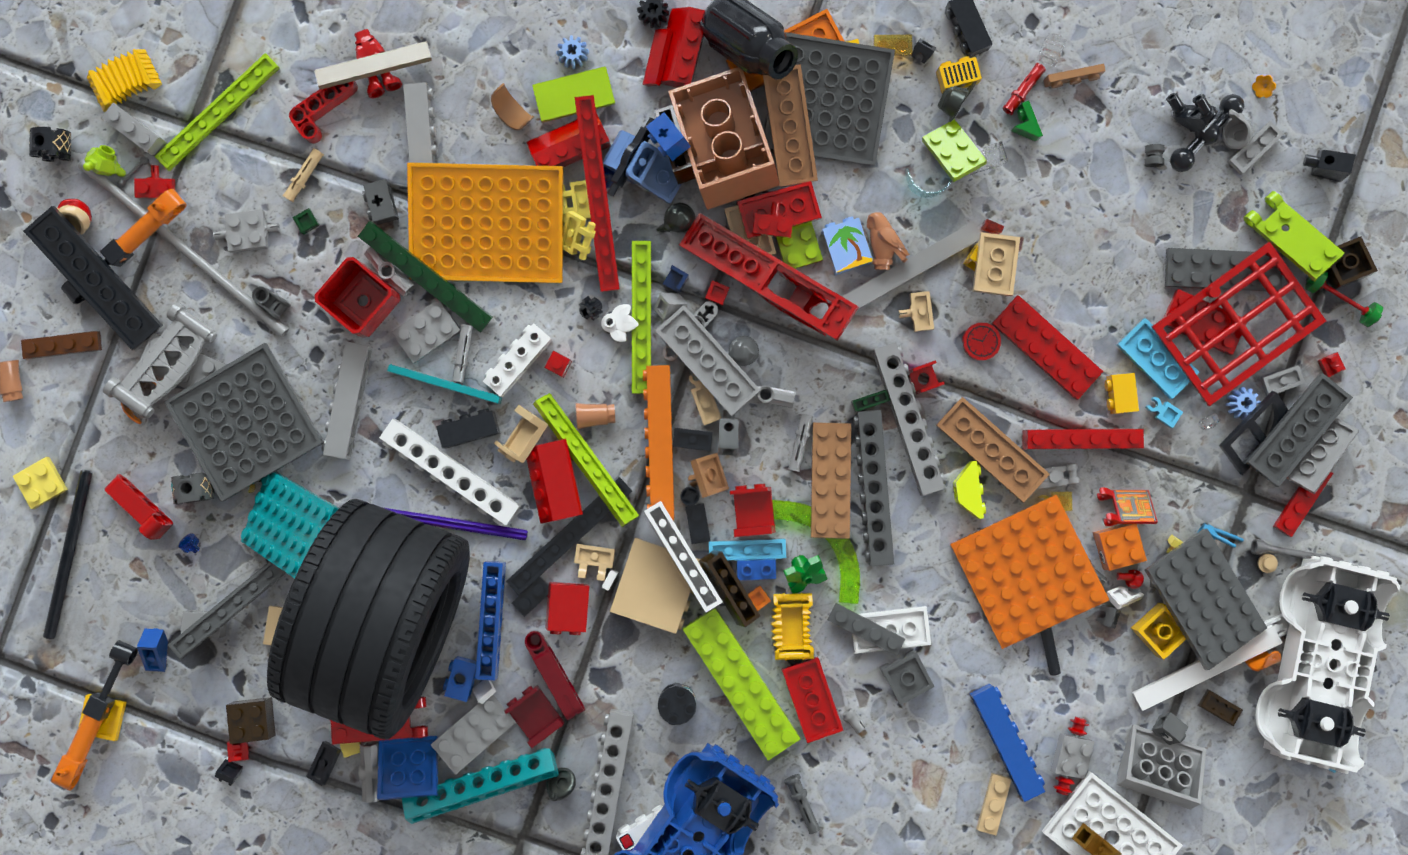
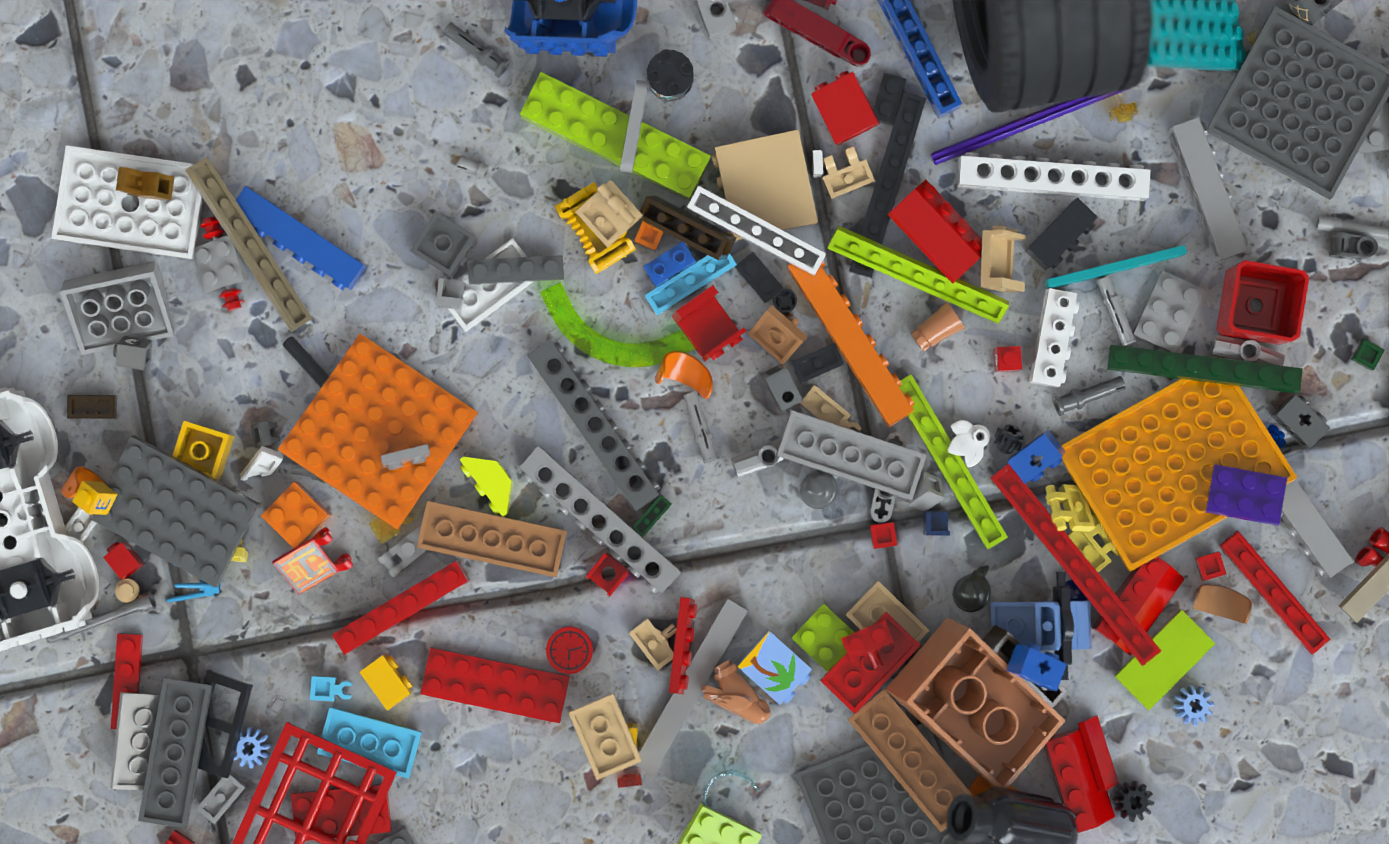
camera: 145 degrees right, 0 degrees up
red piece [679,213,859,341] -> none
red plate [782,656,844,743] -> none
green plant [783,555,828,594] -> none
medium nougat plate [810,422,851,539] -> none
tan plate [976,773,1012,836] -> none
red plate [1116,569,1144,589] -> none
white tile [1132,625,1282,711] -> none
none -> yellow brick [72,481,118,515]
none -> red brick [103,541,145,579]
none -> dark tan plate [185,157,313,332]
none -> light grey plate [381,444,430,470]
none -> light grey panel [436,277,465,310]
none -> tan plate [576,180,643,248]
none -> light grey beam [620,80,649,173]
none -> orange piece [655,351,713,399]
none -> red plate [669,597,697,695]
none -> blue brick [1007,429,1066,484]
none -> dark grey pin [1053,376,1126,416]
none -> clear yellow plate [1109,102,1138,123]
none -> red plate [1195,551,1226,581]
none -> dark purple plate [1206,464,1287,526]
none -> red tile [1219,530,1331,655]
none -> clear blue plant [1266,425,1286,448]

